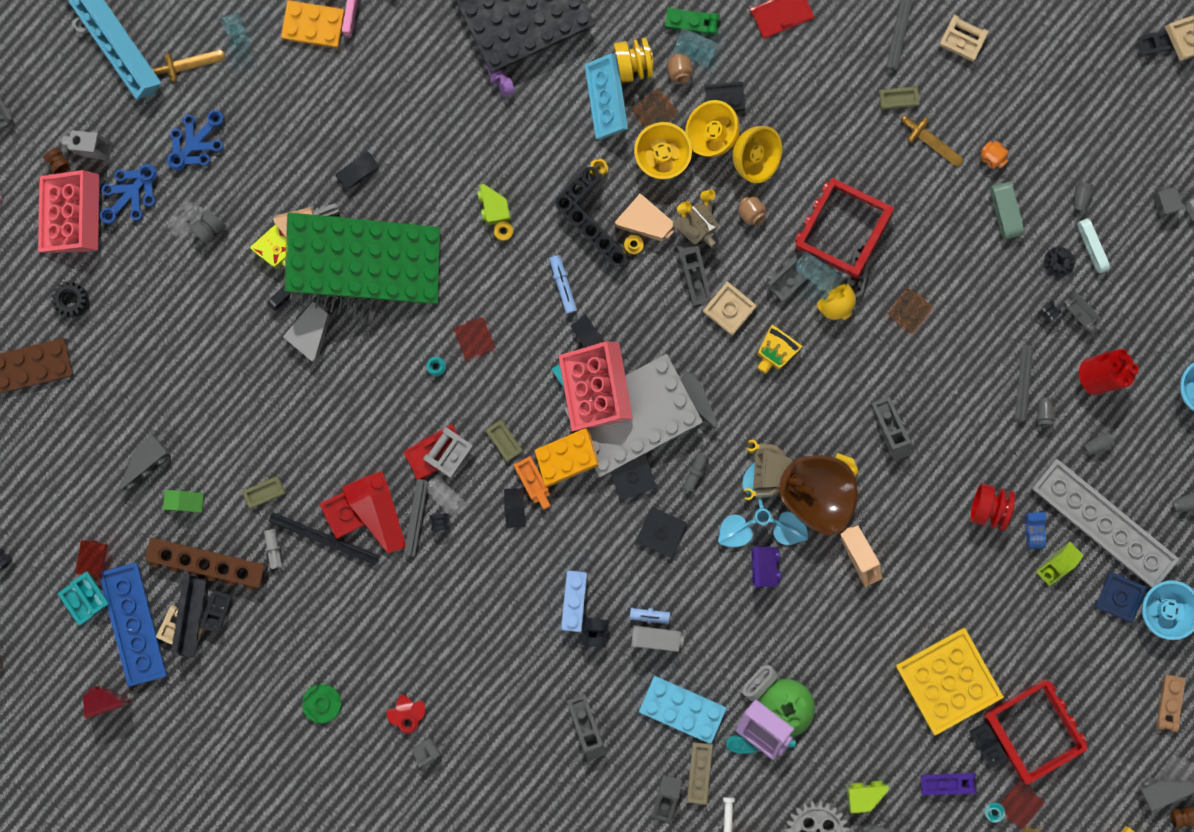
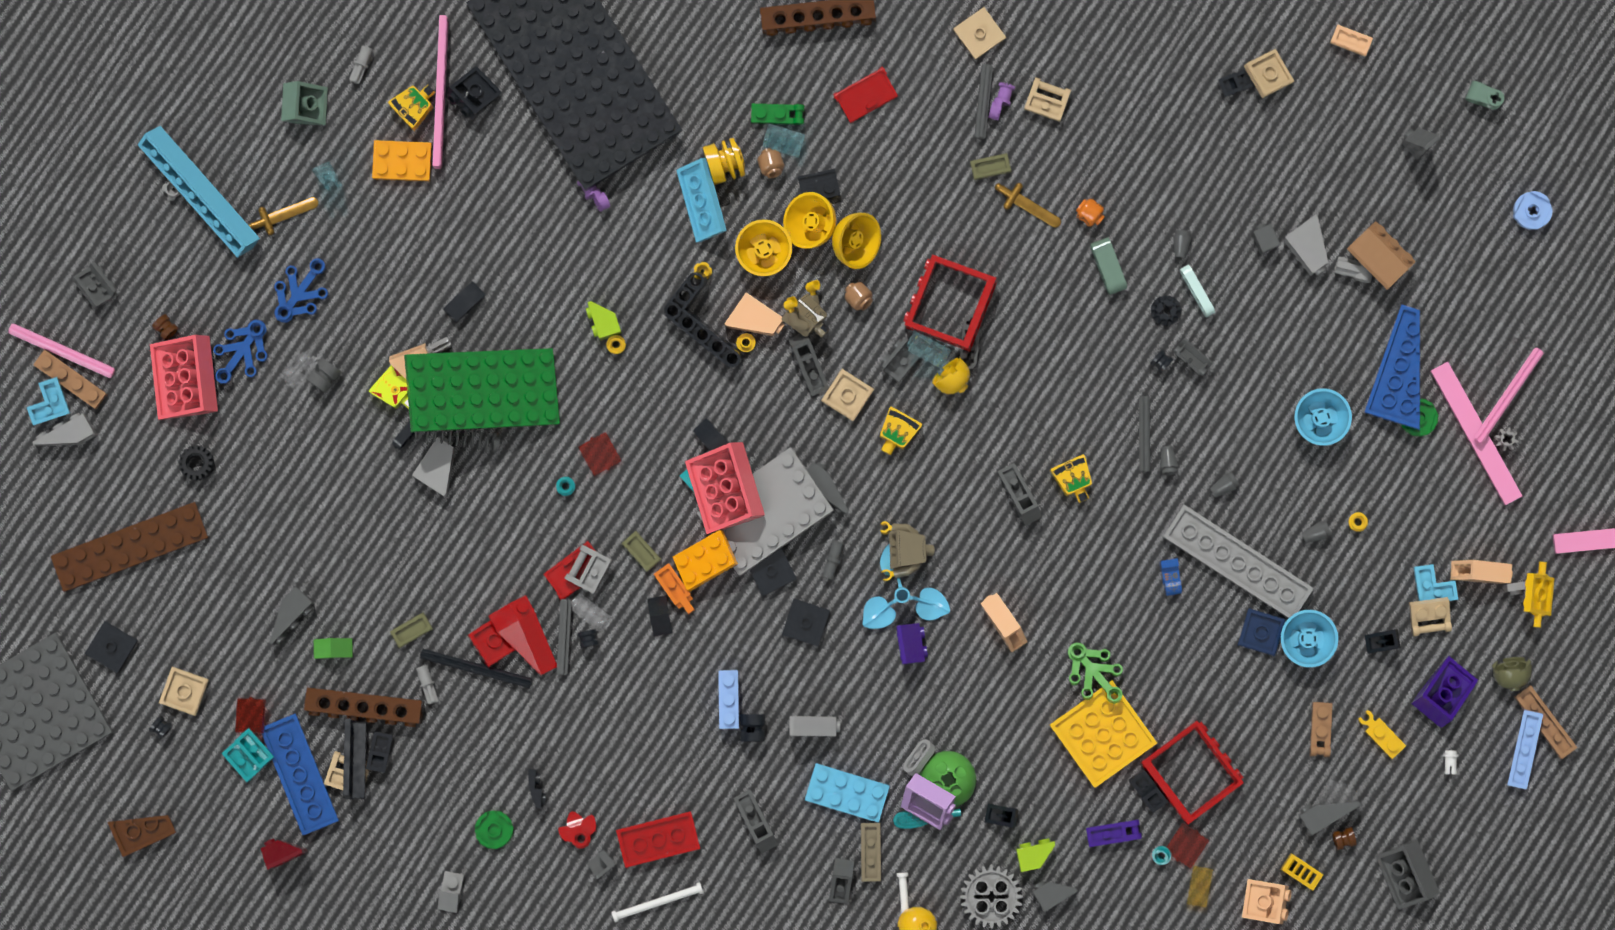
camera: 10 degrees left, 0 degrees up
light grey torso [62,130,113,161] -> none
light blue pin [549,255,577,314] -> none
light blue pin [630,608,670,625] -> none
clear orange piece [632,88,678,127] -> none
reddish brown piece [779,455,858,536] -> none
yellow arm [835,453,858,477] -> none
clear orange piece [887,287,933,333] -> none
red wheel [970,483,1015,531] -> none
lime slope [1036,542,1084,586] -> none
red cylinder [1079,348,1139,395] -> none
none -> tan plate [159,667,209,716]
none -> light grey slope [438,871,465,913]
none -> black slope [528,769,547,809]
none -> white bar [612,882,703,923]
none -> red plate [616,811,701,868]
none -> black slope [984,803,1019,828]
none -> medium lavender connector [988,82,1015,120]
none -> torso [1049,454,1092,503]
none -> bright green plant [1068,643,1123,704]

